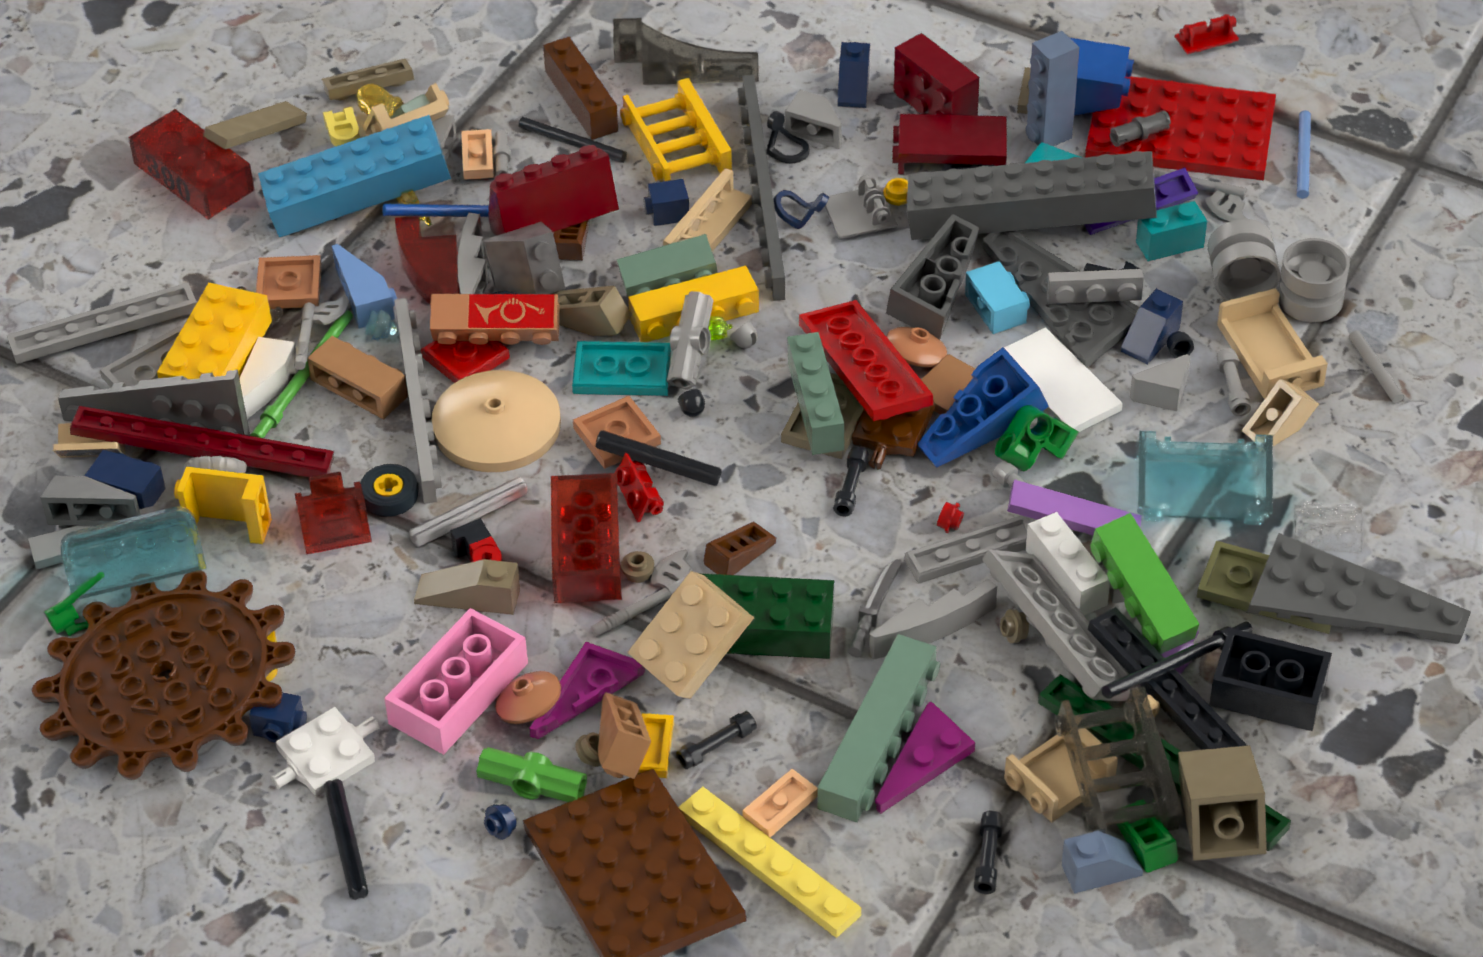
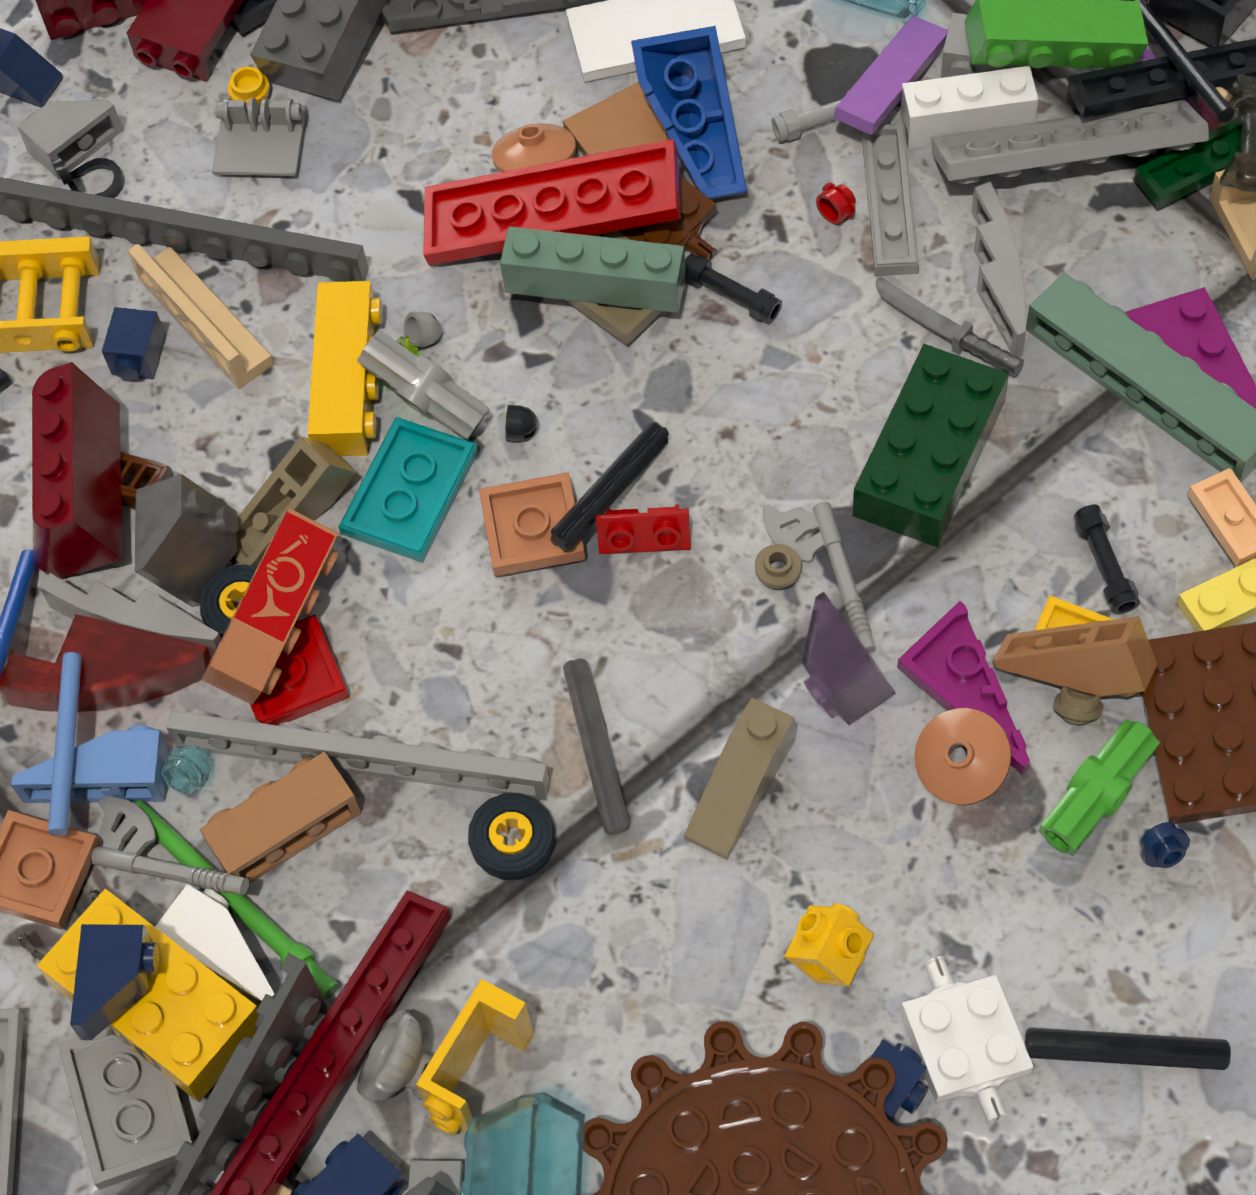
camera: 65 degrees left, 15 degrees up
clear red panel [295,472,372,555] -> none
bright pink brick [384,608,528,755] -> none
tan dish [432,370,561,472] -> none
black leg [450,518,502,562] -> none
clear red brick [551,473,622,603] -> none
sand green brick [617,234,718,298] -> none
tan brick [627,571,754,699] -> none
reddish brown slope [703,521,777,575] -> none
dark blue piece [773,190,829,229] -> none
dark grey wedge [886,214,979,339] -> none
medium azure brick [965,261,1030,334] -> none
green piece [995,405,1079,472] -> none
dark tan plate [1000,609,1029,643] -> none
none -> medium blue bar [48,652,82,836]
none -> dark blue slope [70,924,159,1040]
none -> yellow brick [784,903,874,986]
none -> clear purple slope [801,591,896,726]

